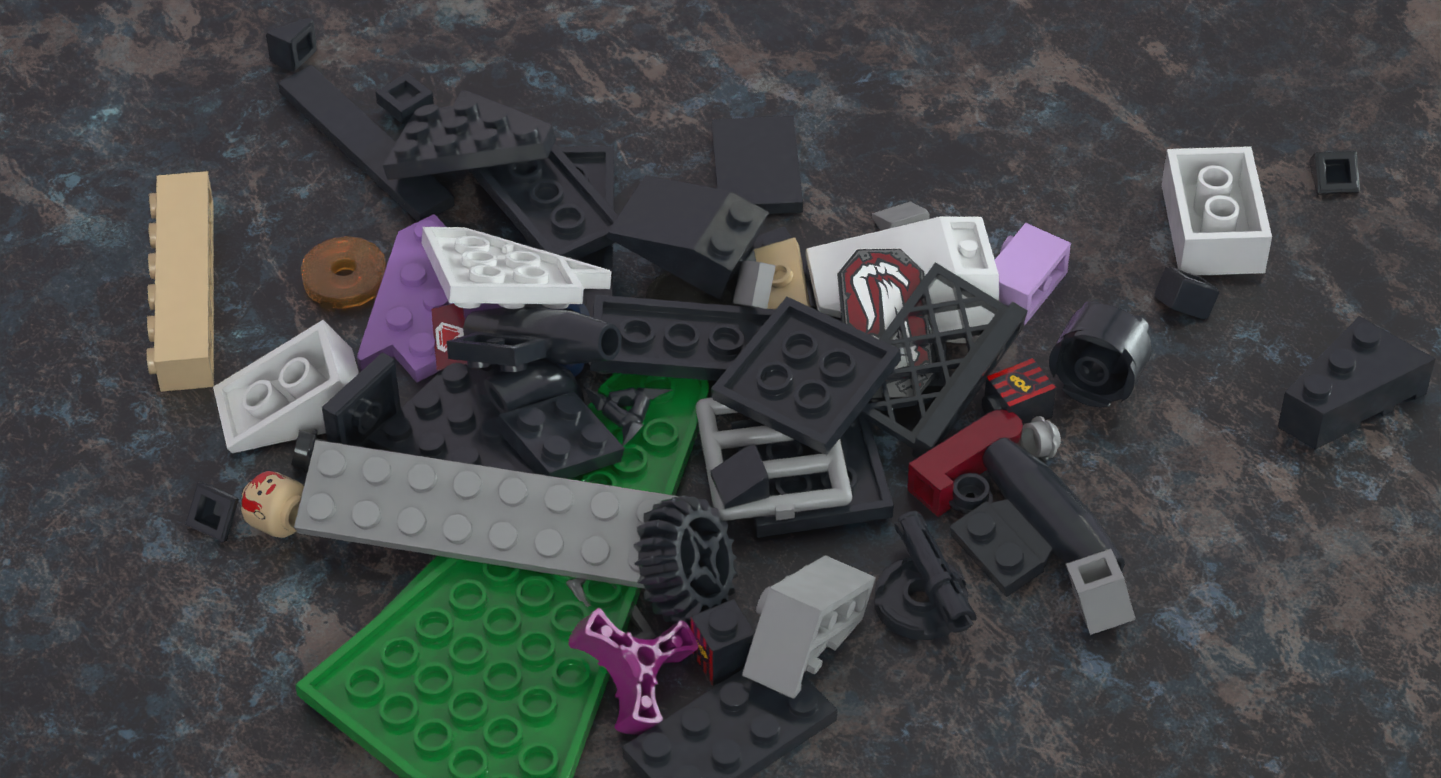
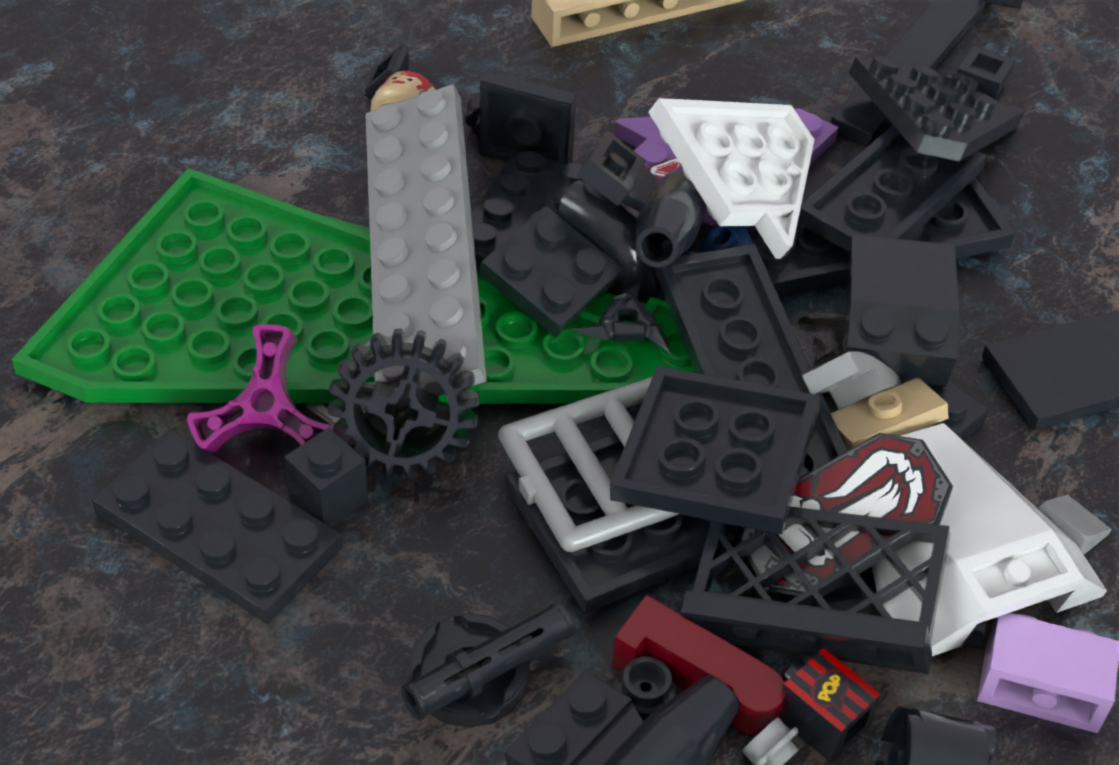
camera: 70 degrees right, 0 degrees up
white slope [213,320,359,453] -> none
clear orange tile [301,236,387,308] -> none
black slope [710,444,769,509] -> none
light grey wedge [742,555,876,699] -> none

